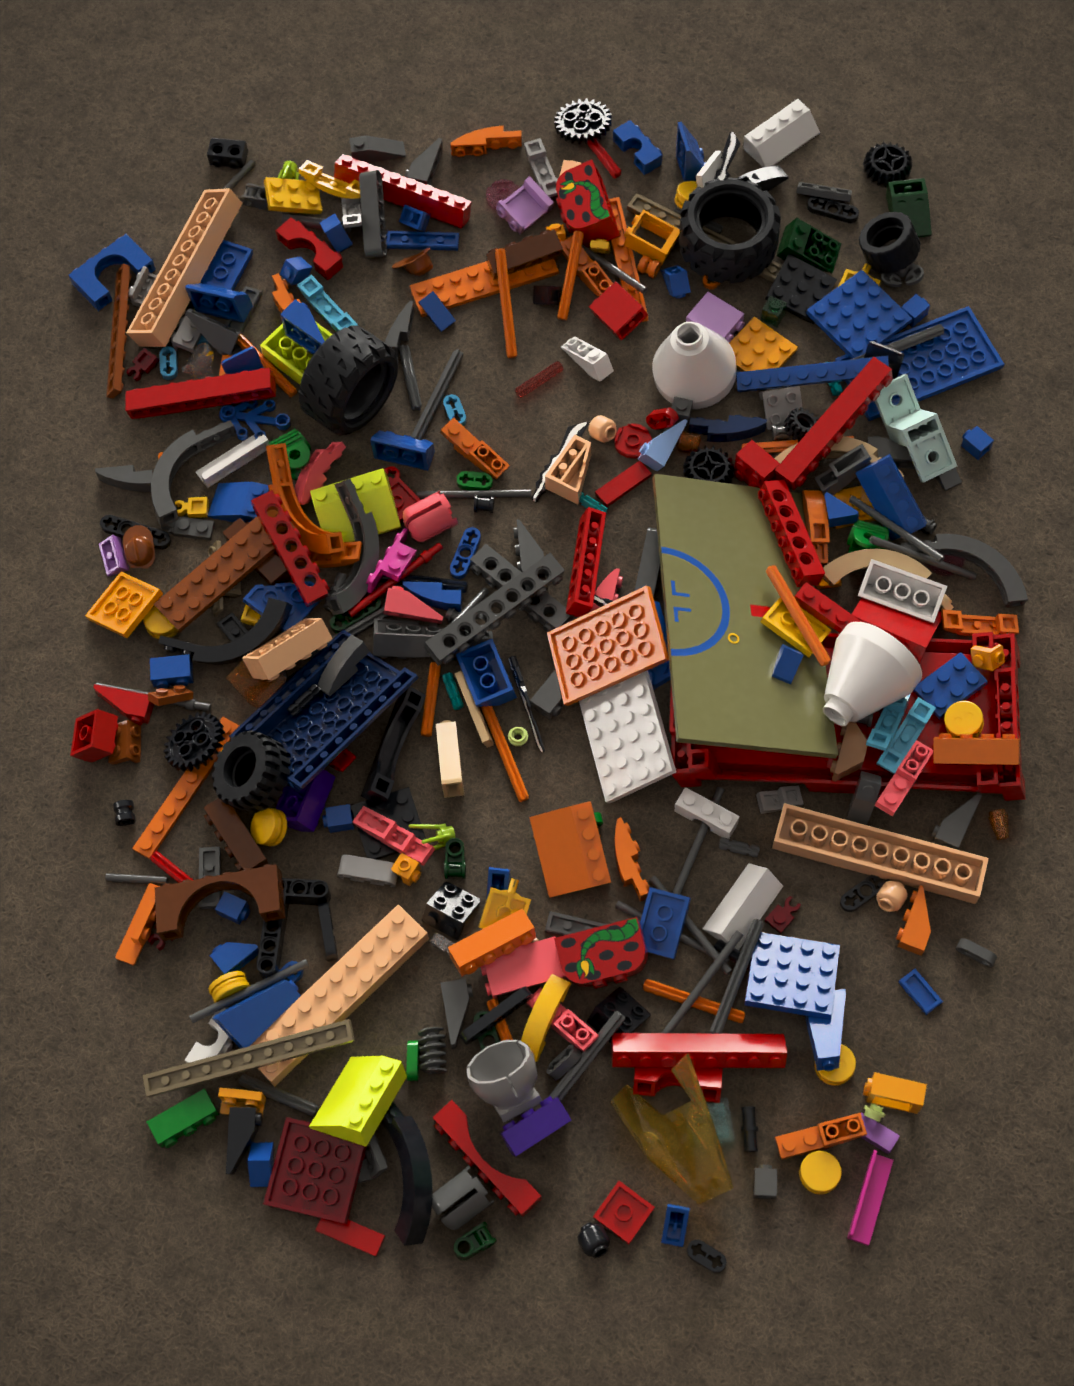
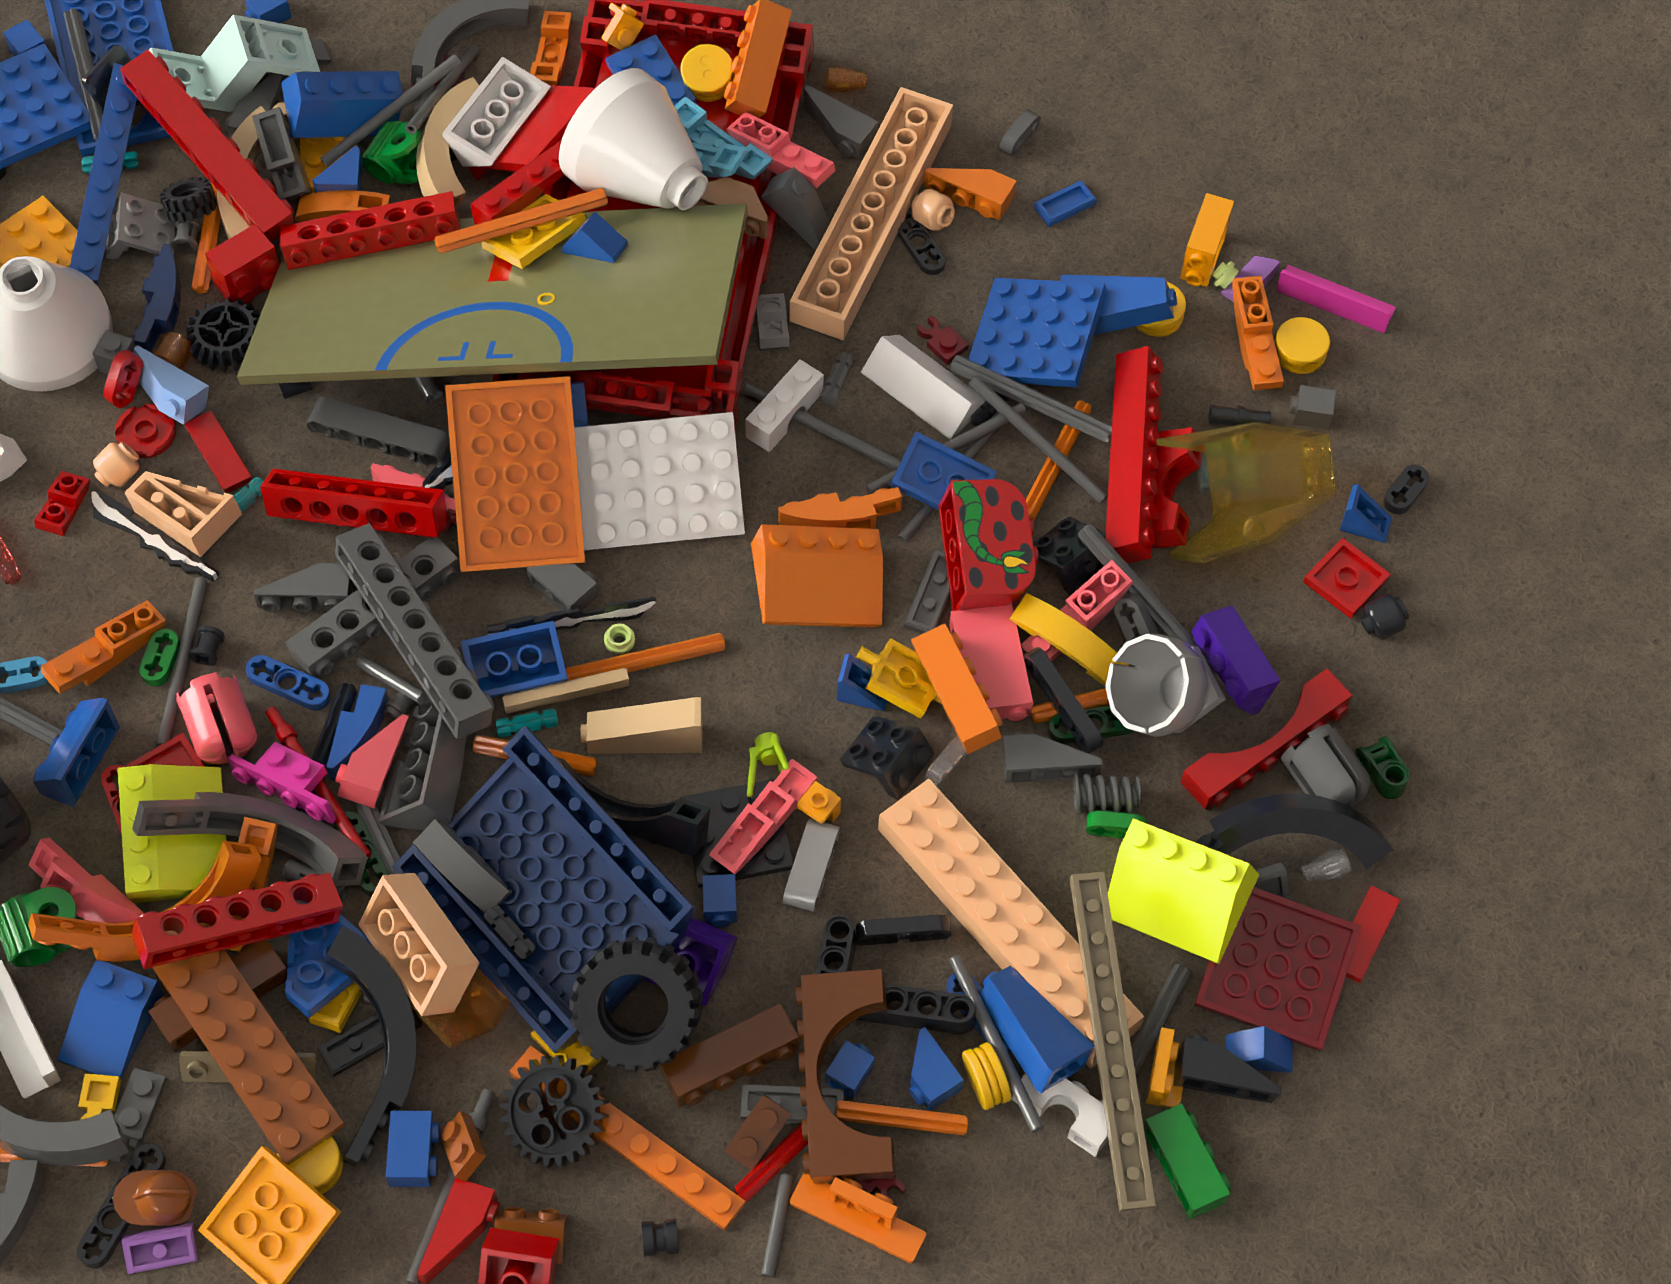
camera: 90 degrees left, 5 degrees down
yellow head [250,807,287,847] -> none
dark green piece [444,838,466,879] -> none
none -> red slope [34,471,90,536]
none -> reddish brown plate [724,1094,791,1171]
none -> orange axle [835,1100,968,1135]
none -> clear cone [1300,847,1352,884]

